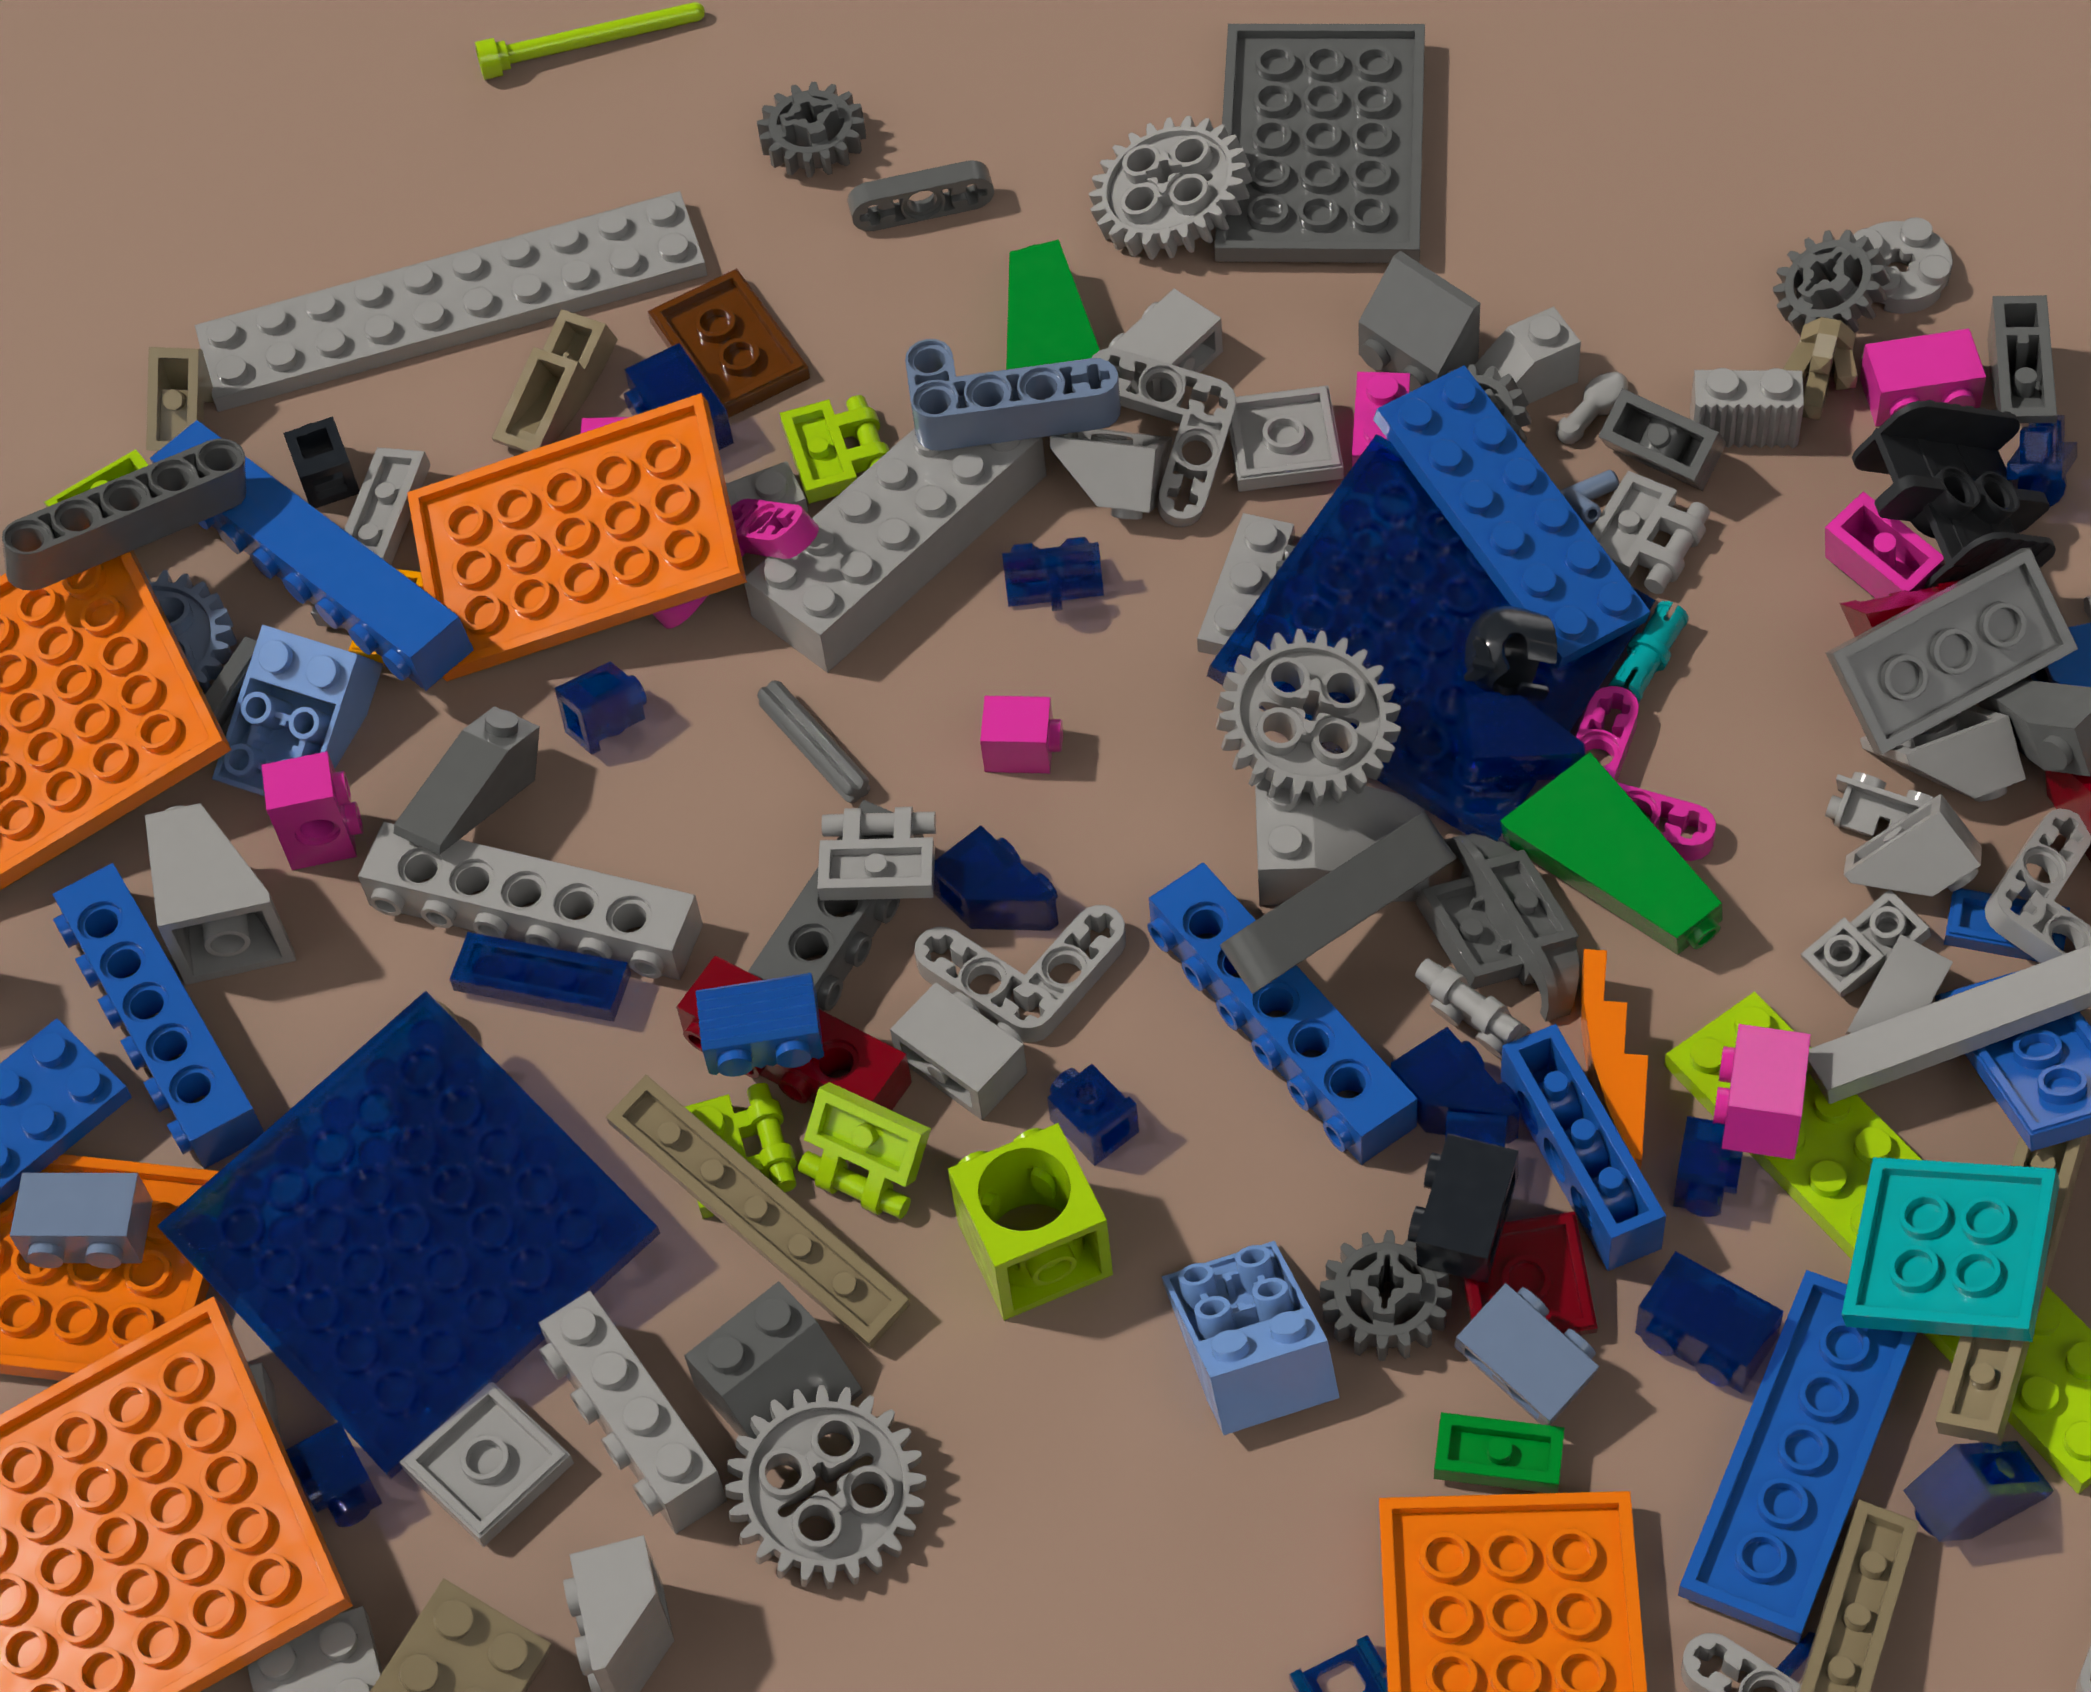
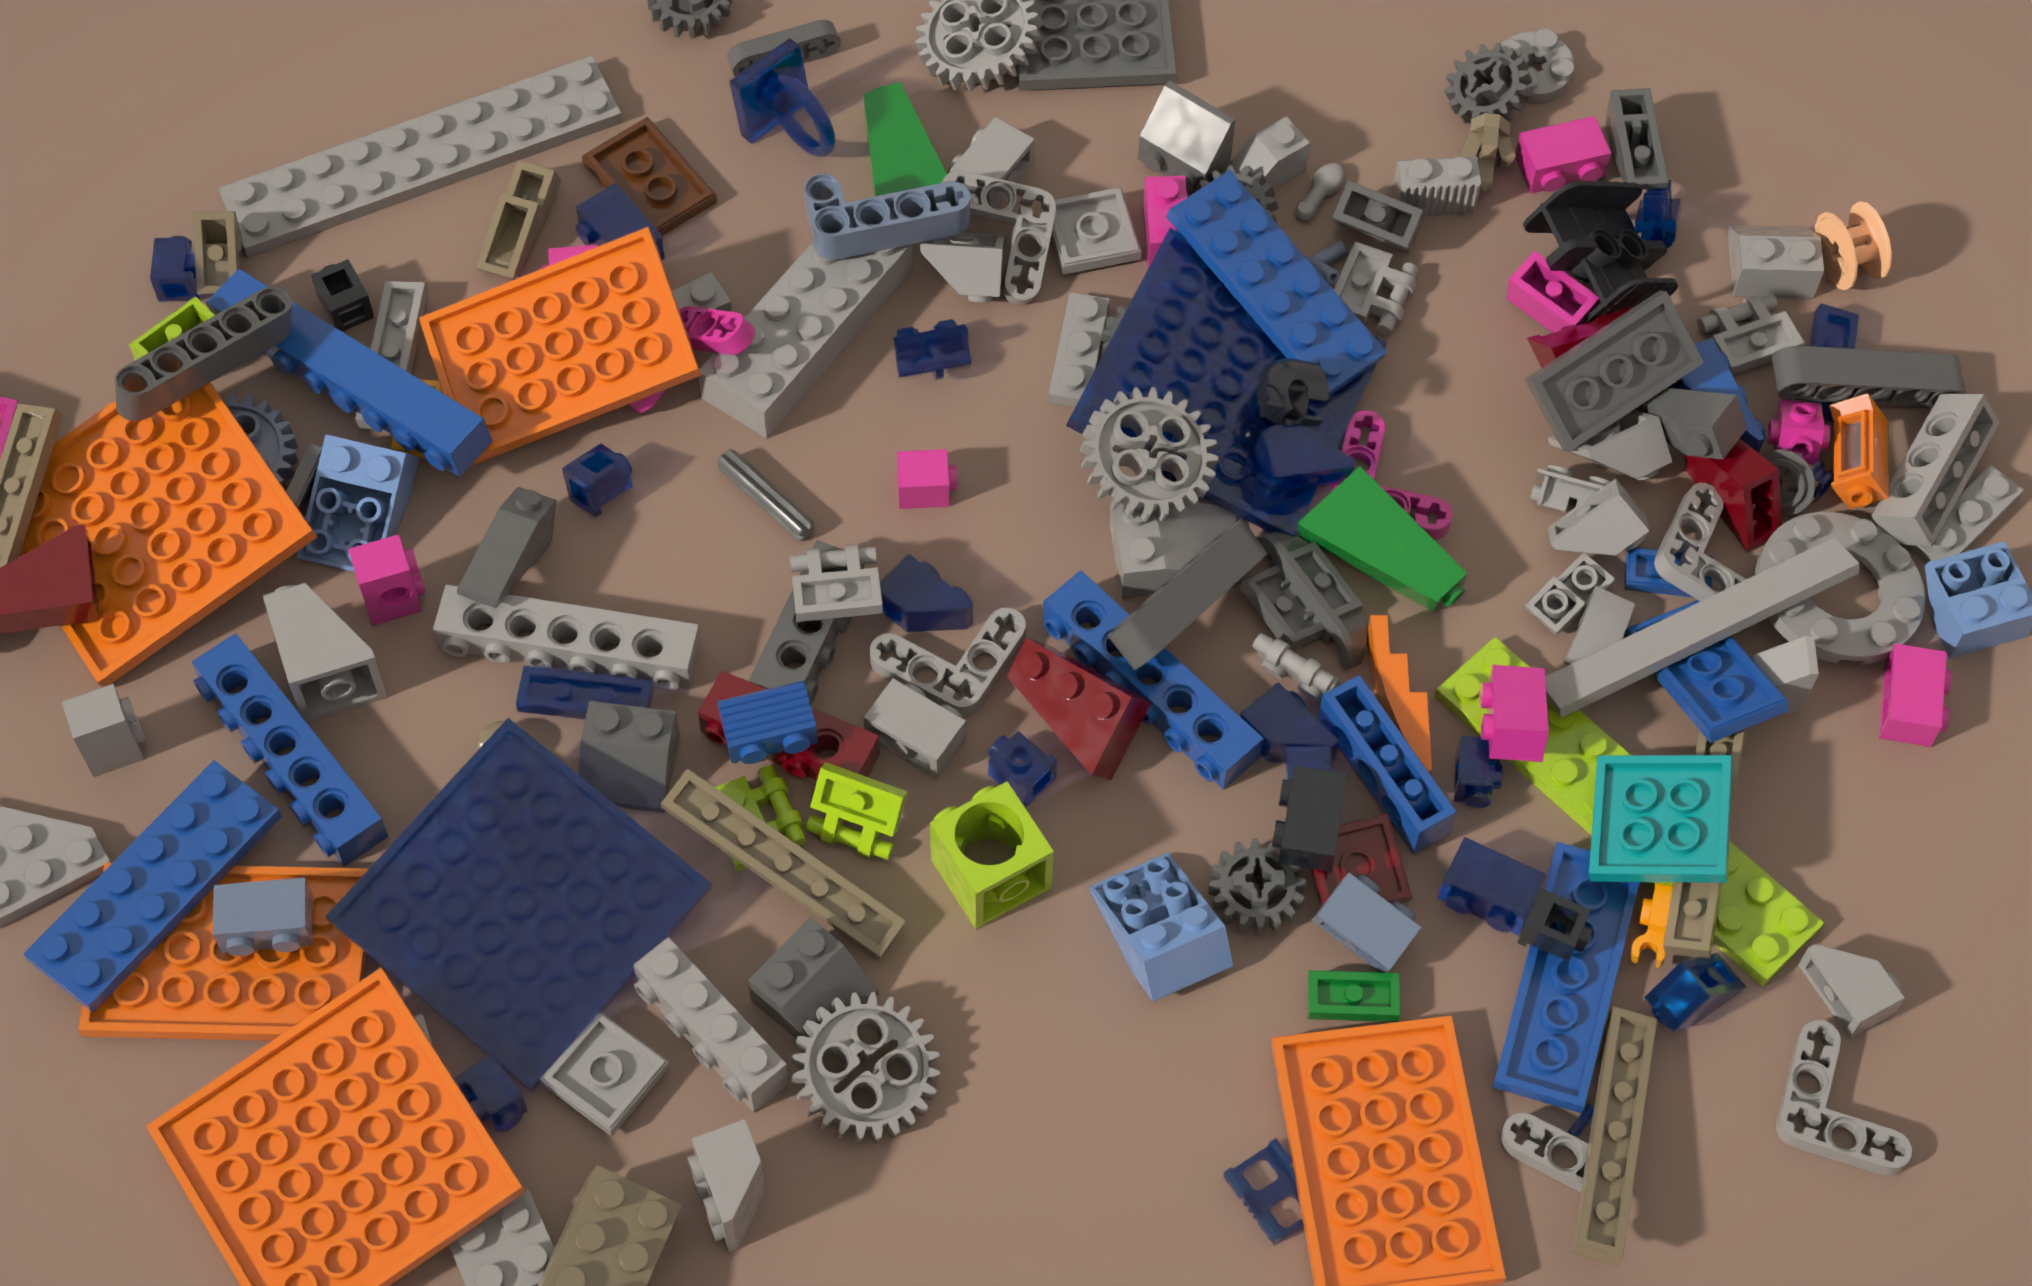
camera: 15 degrees left, 5 degrees up
lime plate [779,395,889,504] -> none
teal pin [1608,601,1689,703] -> none
none -> clear blue brick [150,236,200,302]
none -> dark grey slope [577,701,680,813]
none -> clear blue tile [729,38,836,157]
none -> dark red wedge [1007,638,1151,780]
none -> black brick [1518,888,1593,961]
none -> light orange plate [1630,883,1673,968]

